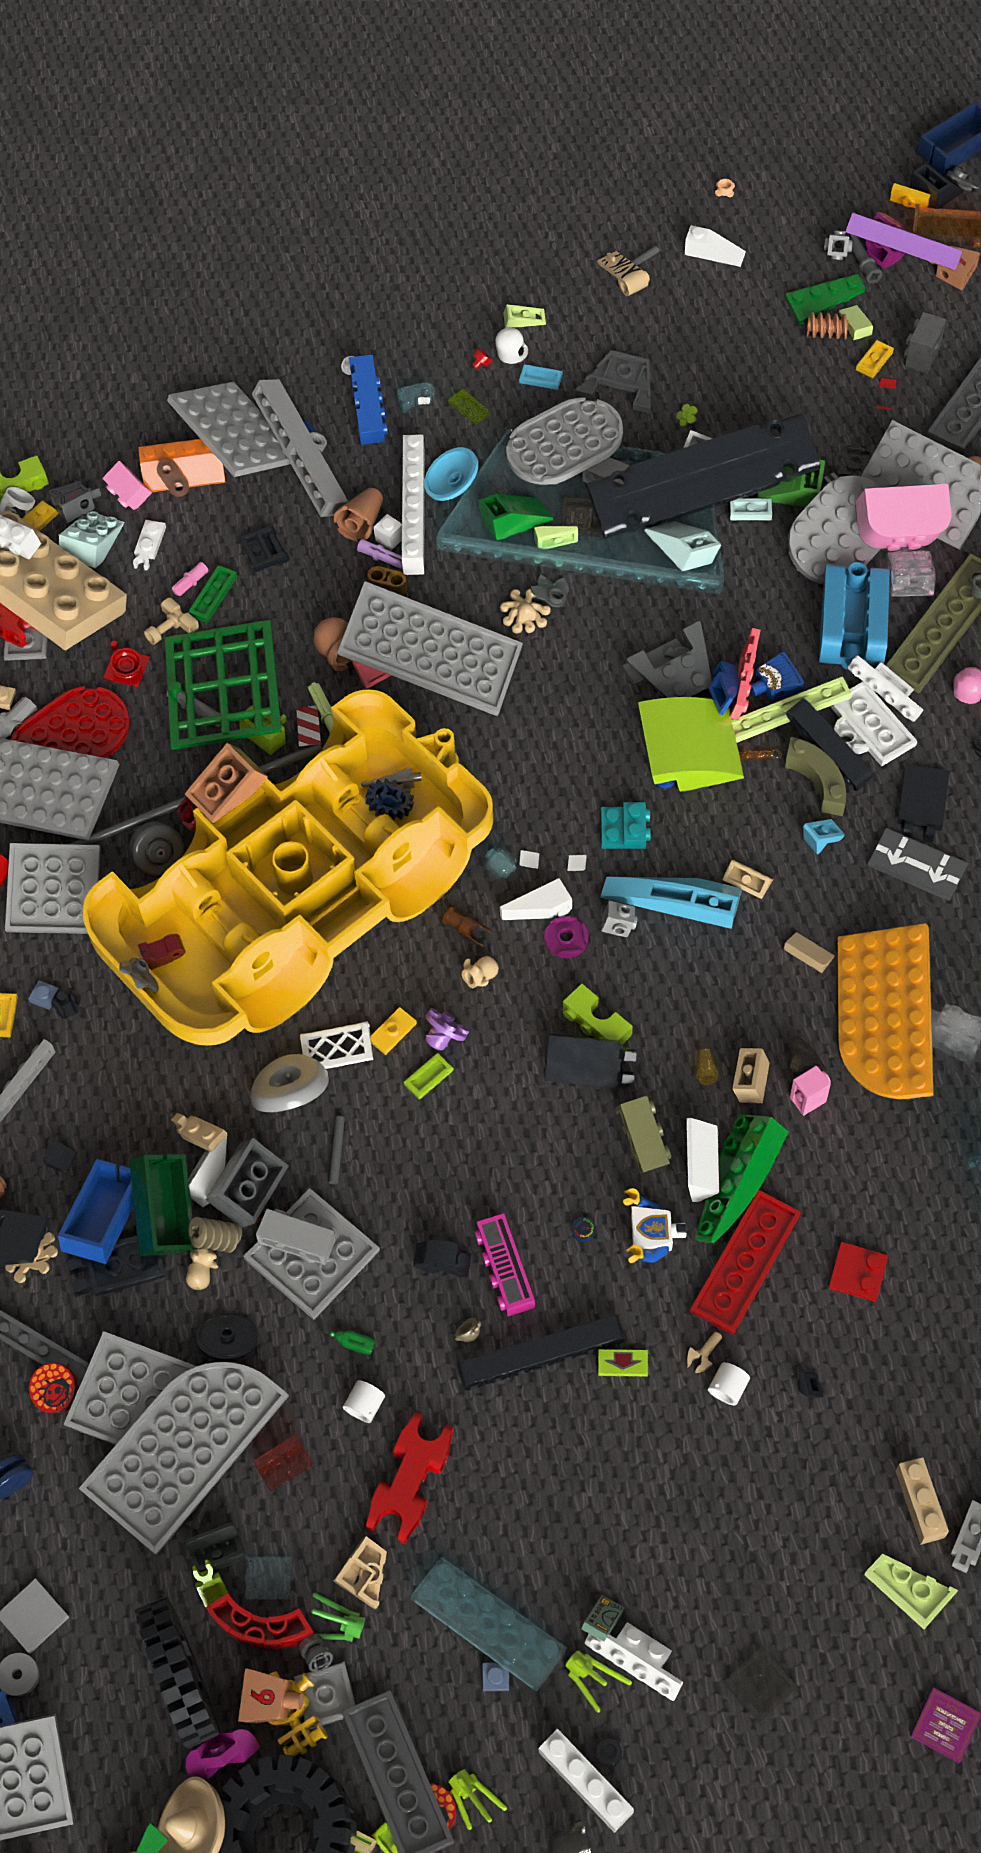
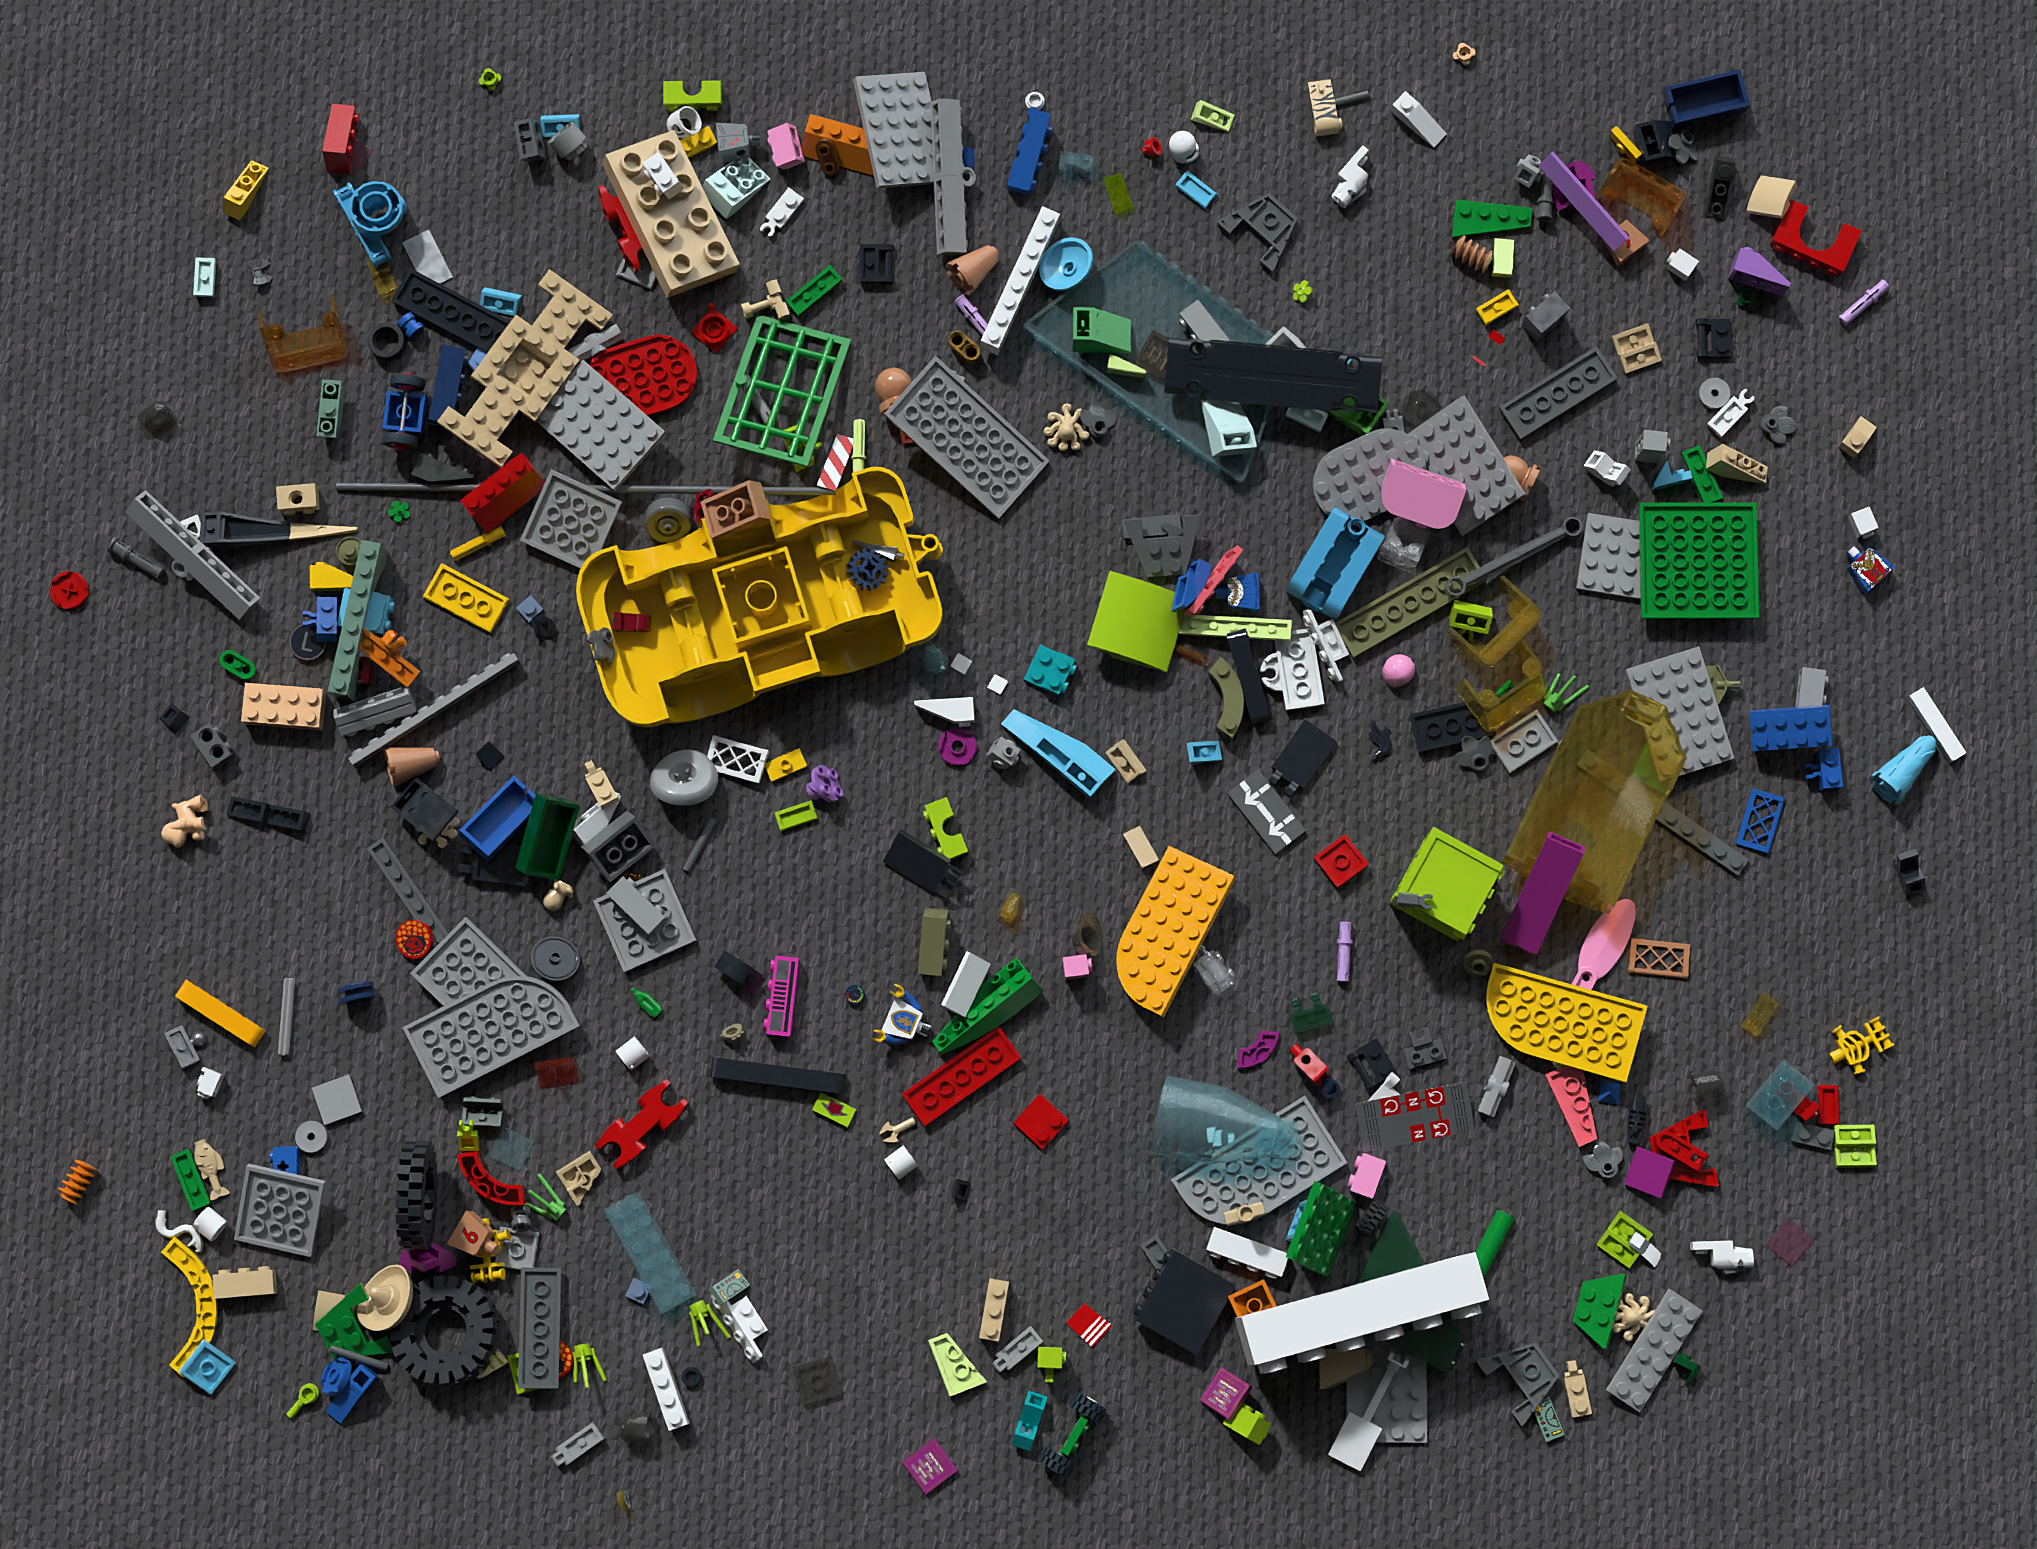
camera: 25 degrees right, 20 degrees up
bright pink axle [172,562,209,596] -> none
dark tan piece [188,1217,242,1253] -> none
white brick [374,514,402,551] -> none
reddish brown piece [442,906,493,947] -> none
tan animal [462,956,499,989] -> none
light grey plate [506,398,623,485] -> none
tan brick [733,1048,770,1103] -> none
none -> white plate [1331,146,1369,208]

